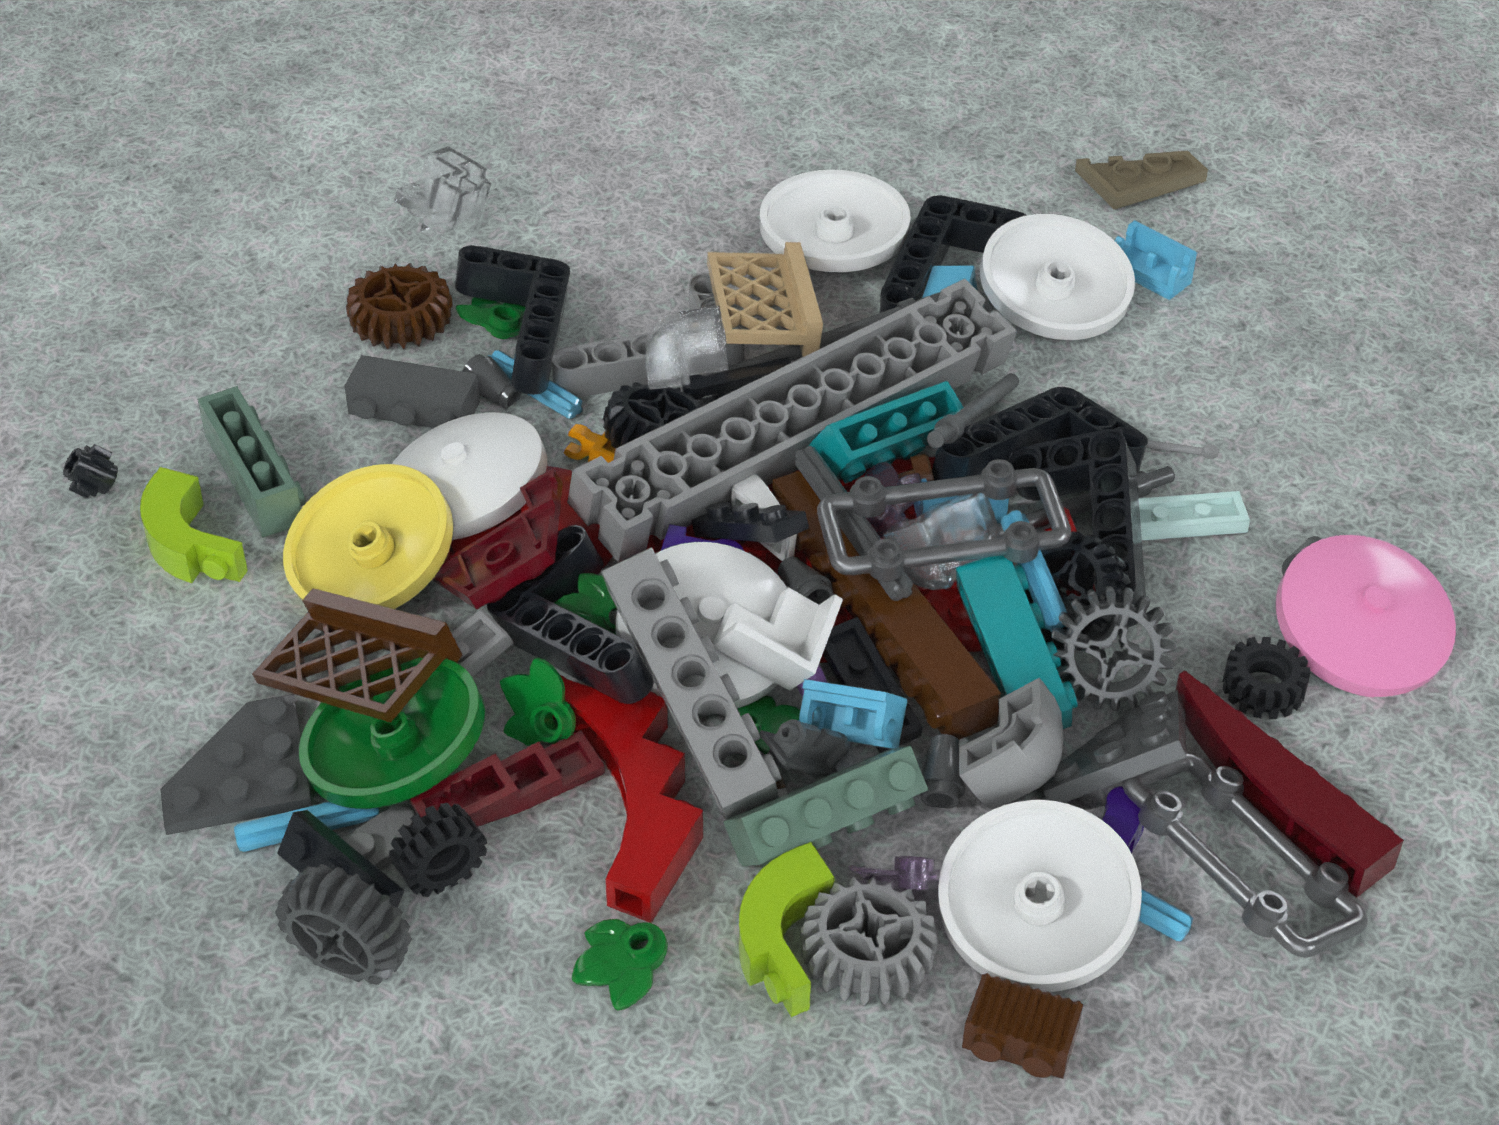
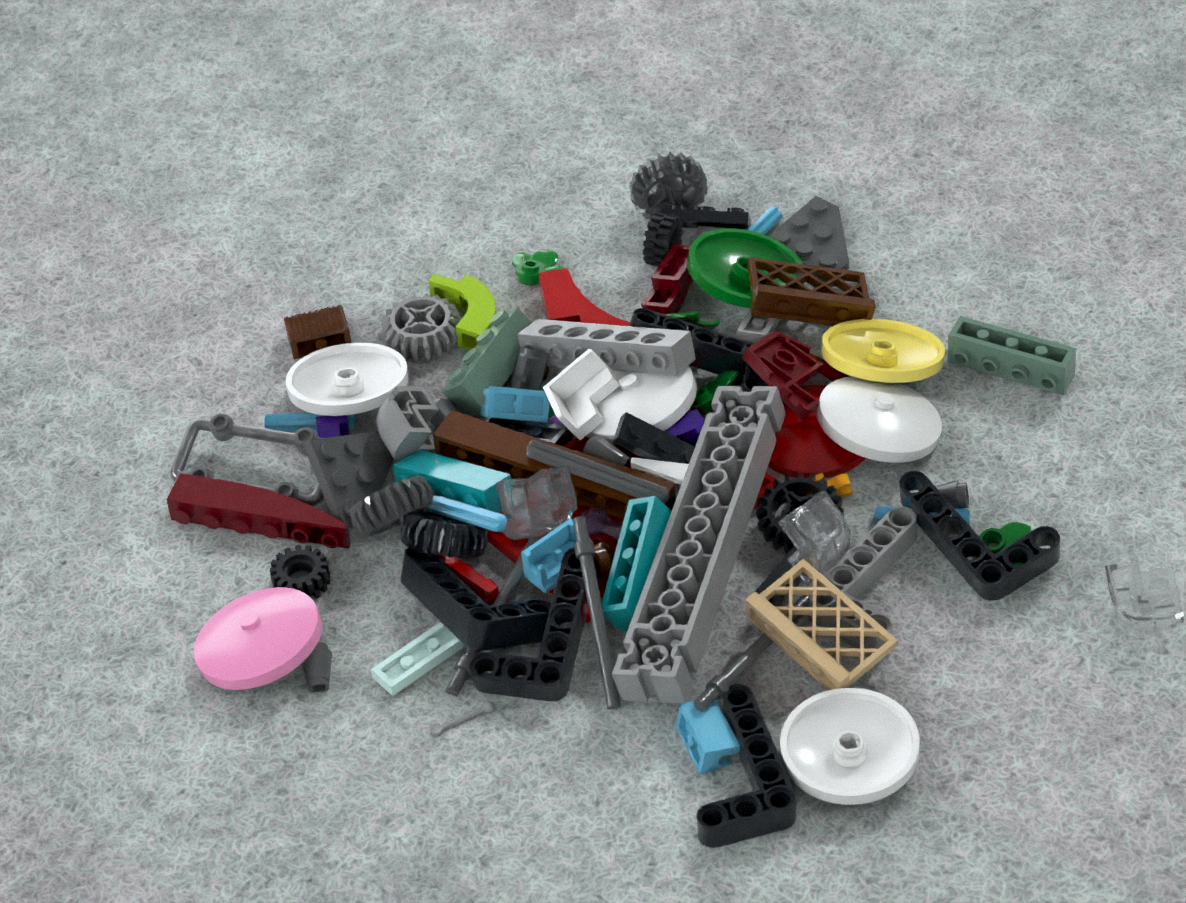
camera: 150 degrees right, 0 degrees up
black gear [63,444,118,498] -> none
lime arch [140,467,248,583] -> none
dark grey brick [344,355,480,428] -> none
reddish brown gear [346,263,453,350] -> none
flat silver bar [817,459,1071,581] -> none
clear purple plate [849,856,940,890] -> none
white dish [980,214,1135,340] -> none
medium azure hinge [1115,220,1197,300] -> none

